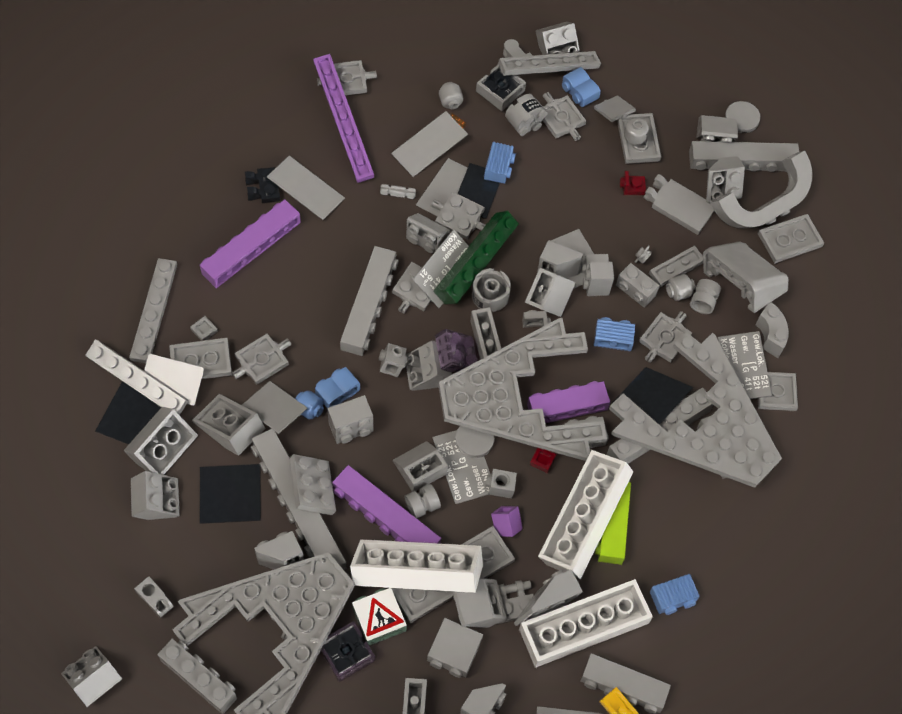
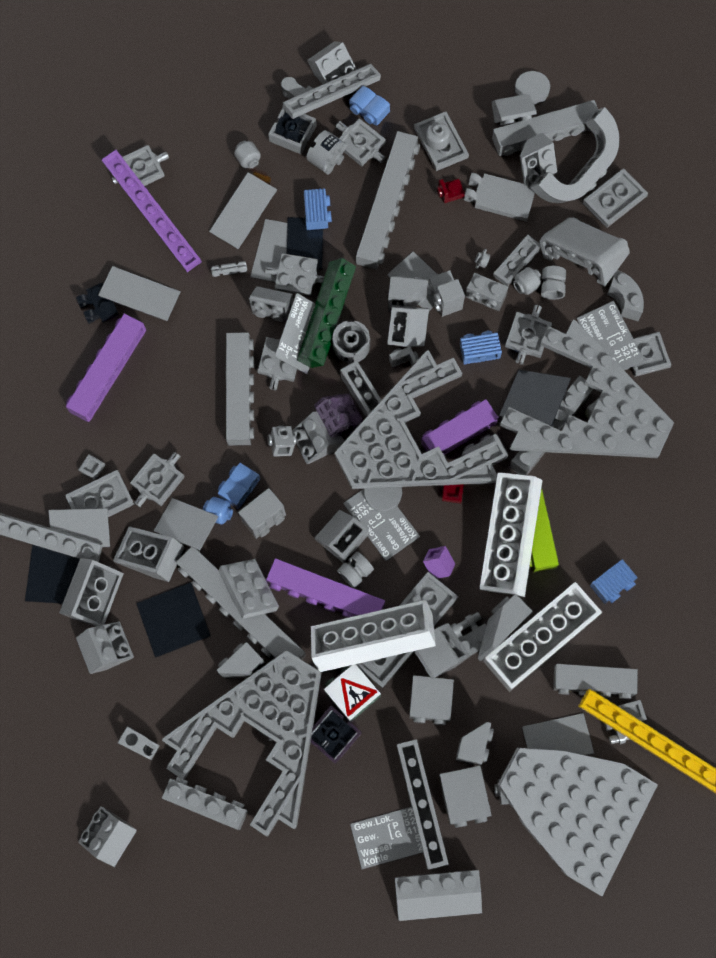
camera: 10 degrees left, 10 degrees up
light grey plate [129,258,177,363] -> none
light grey brick [486,469,517,499] -> none
light grey piece [594,95,636,122] -> none
none -> light grey brick [356,131,420,270]

